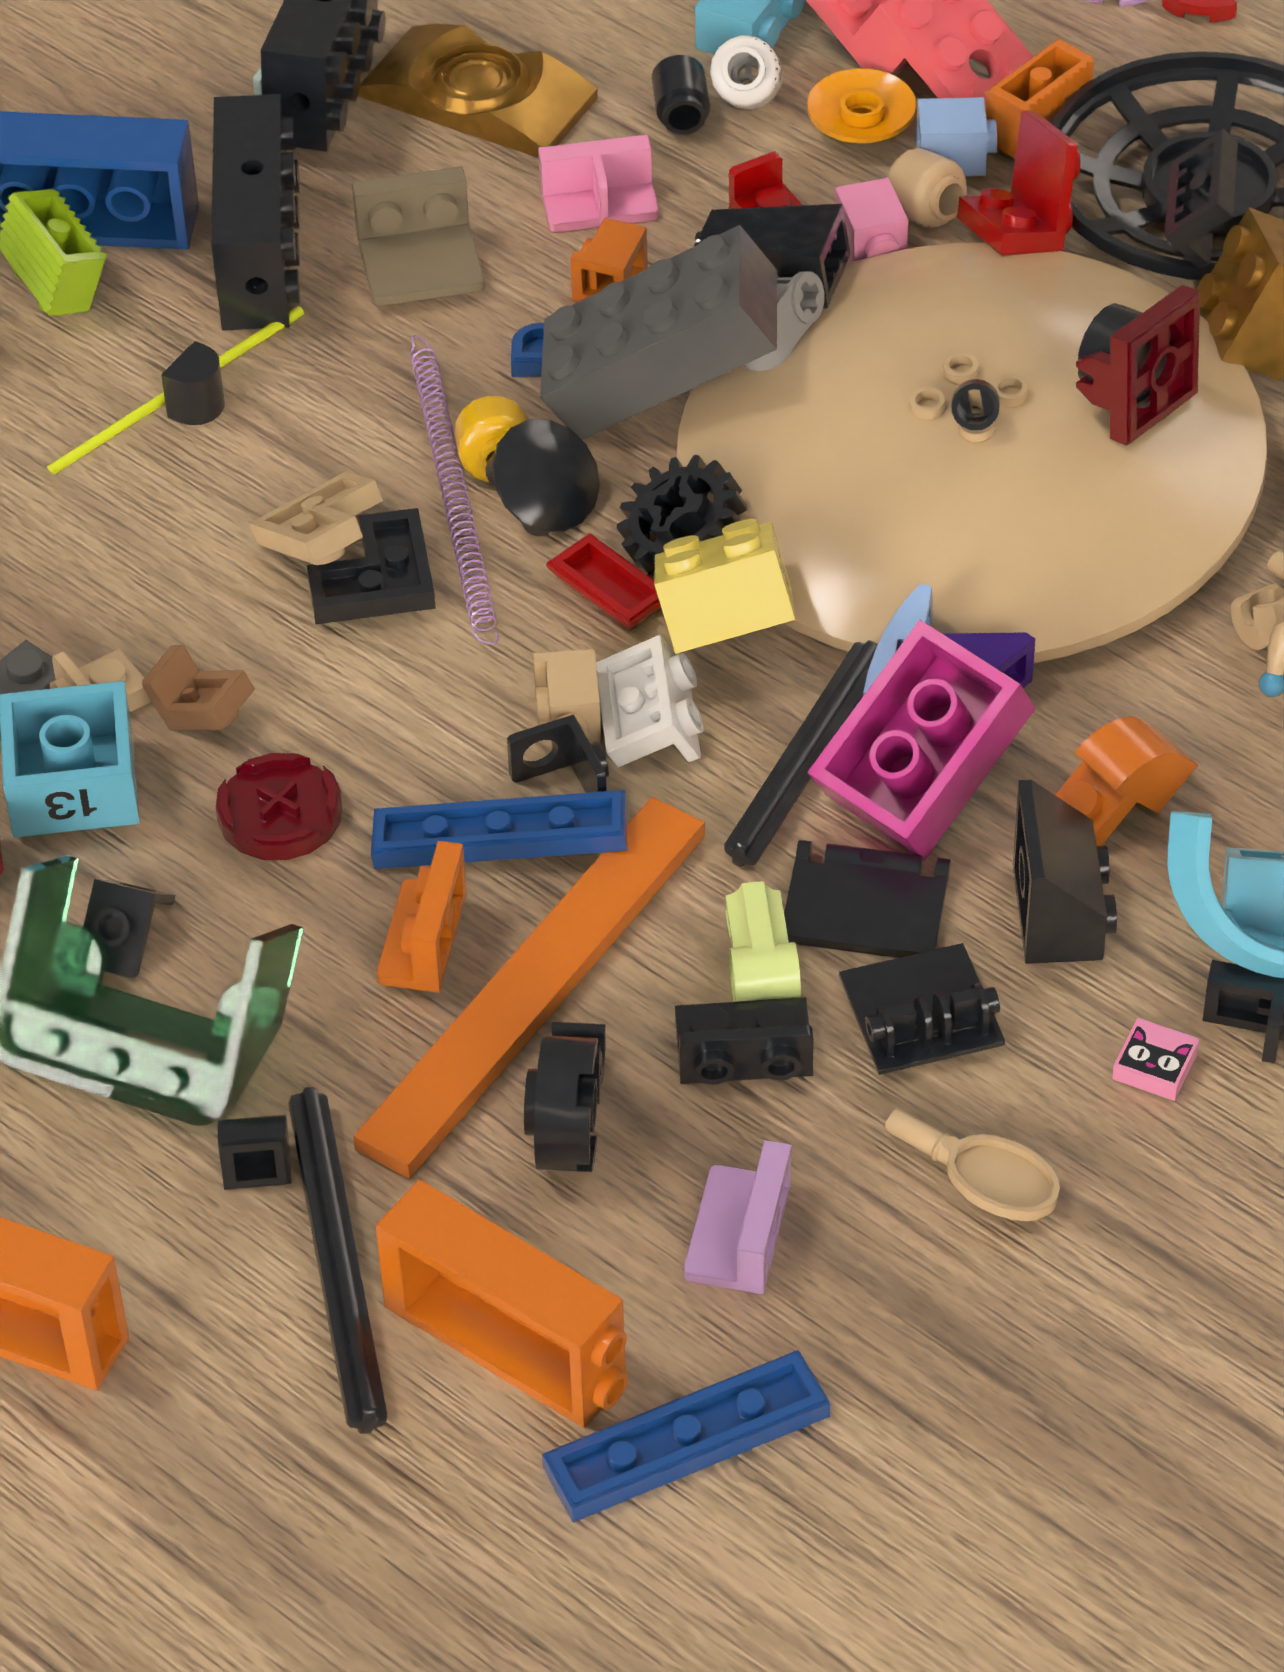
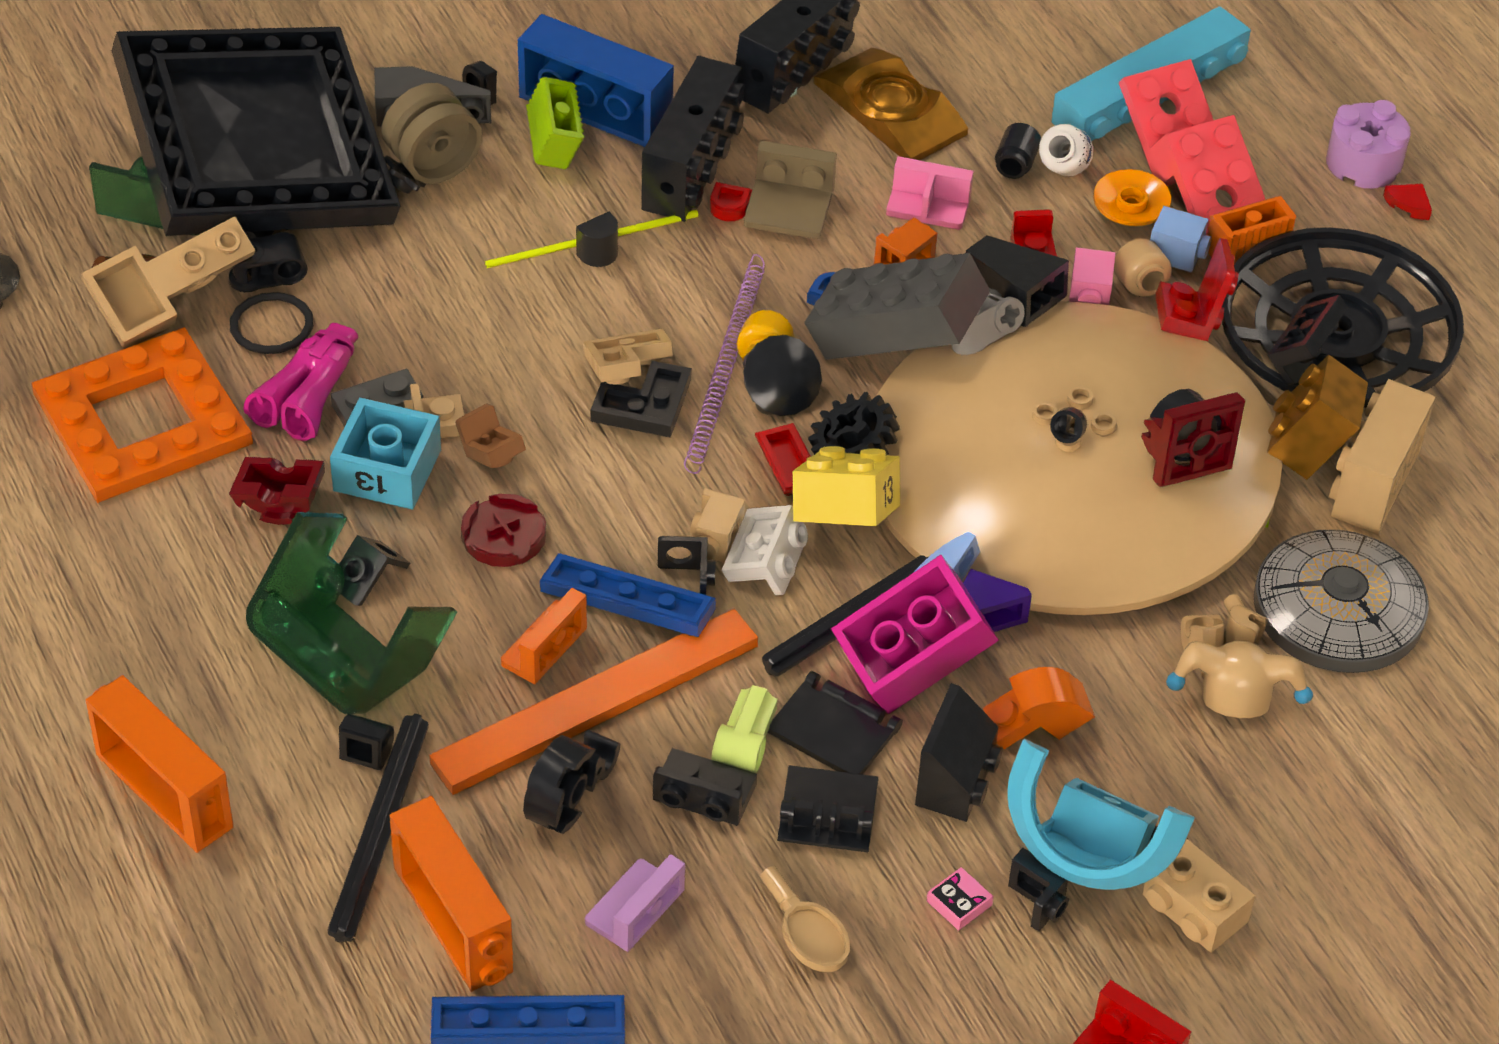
camera: 20 degrees right, 0 degrees up
none -> red tile [710,182,753,222]

